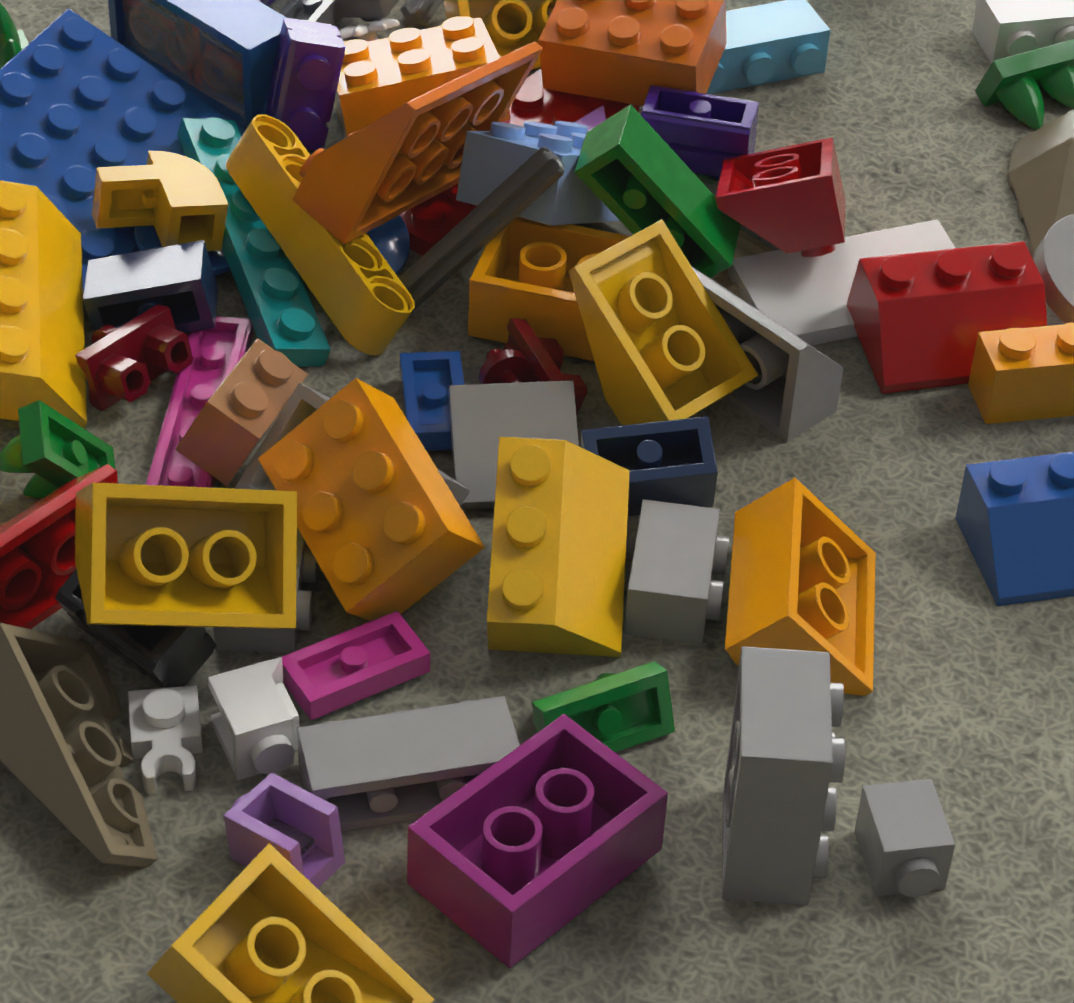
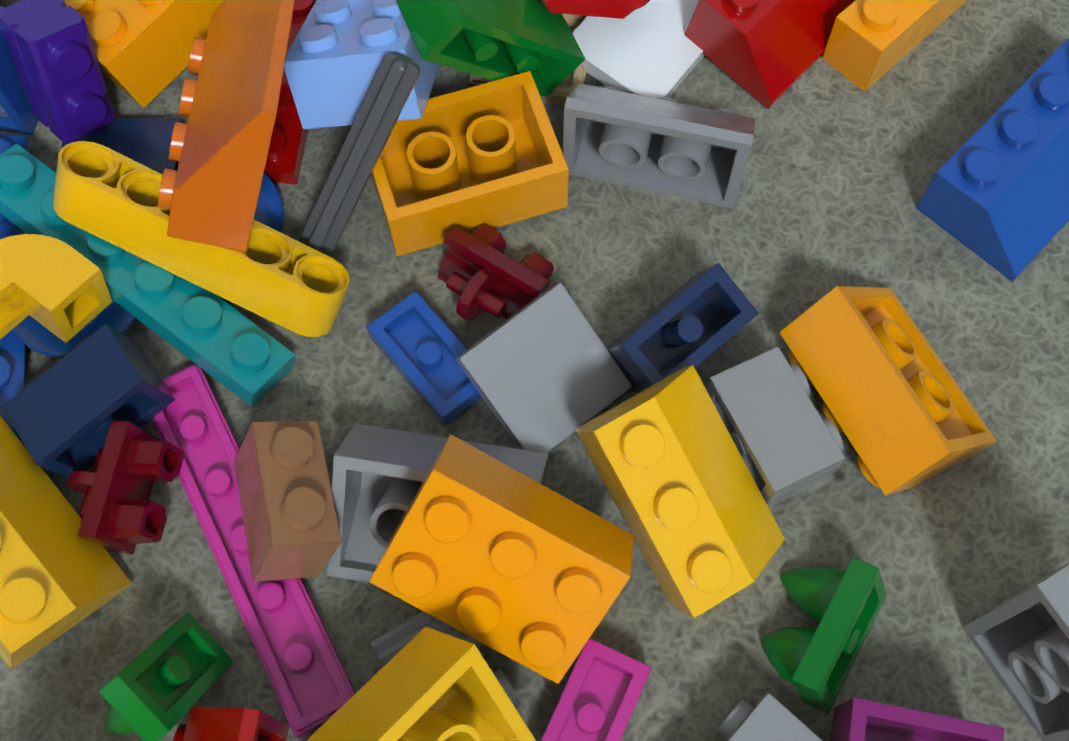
camera: 30 degrees left, 25 degrees up
yellow slope [569,219,758,425] -> none

